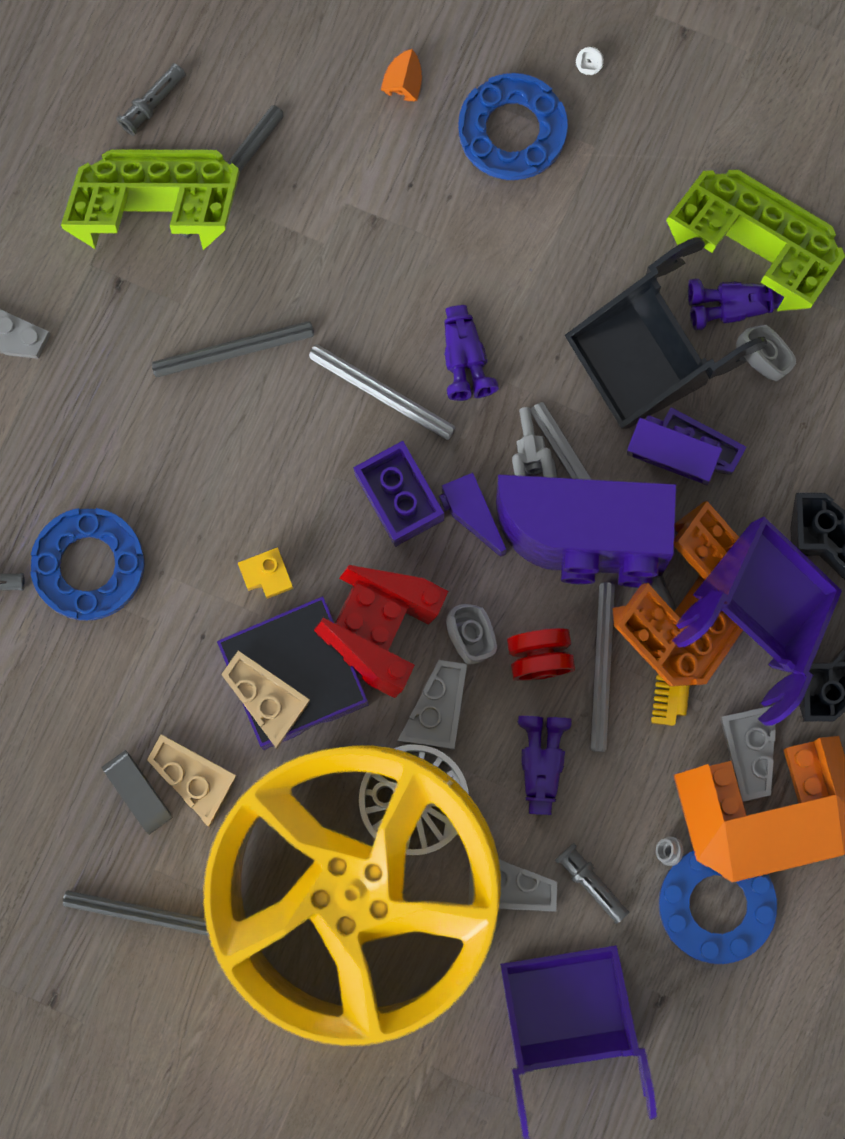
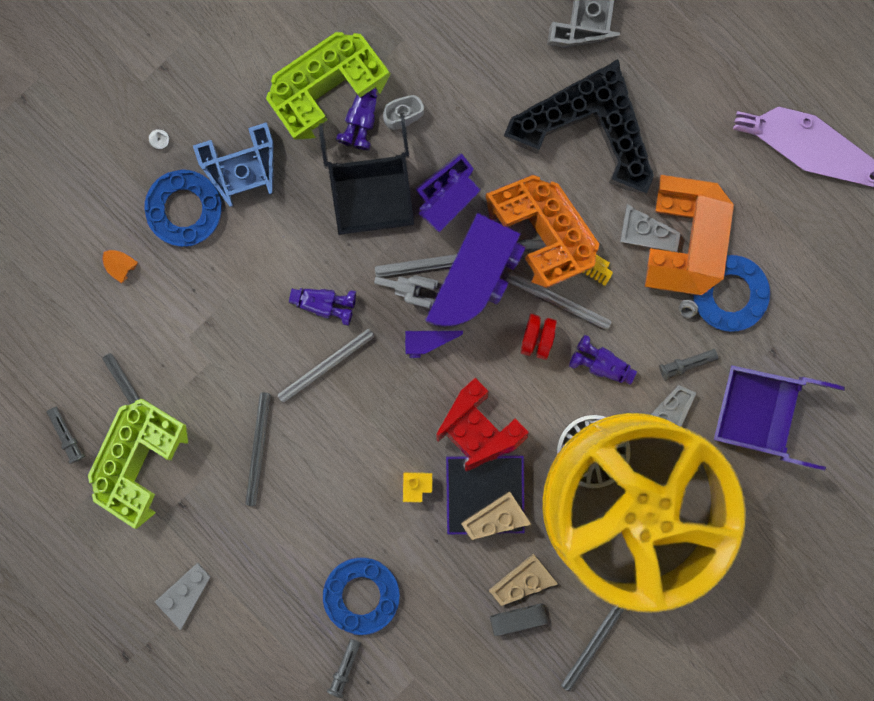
camera: 75 degrees left, 10 degrees up
dark purple brick [353,441,445,547] -> none
light grey wing [397,660,467,750] -> none
light grey piece [446,604,497,665] -> none
dark purple piece [672,517,842,726] -> none
none -> medium blue wedge [193,122,274,207]

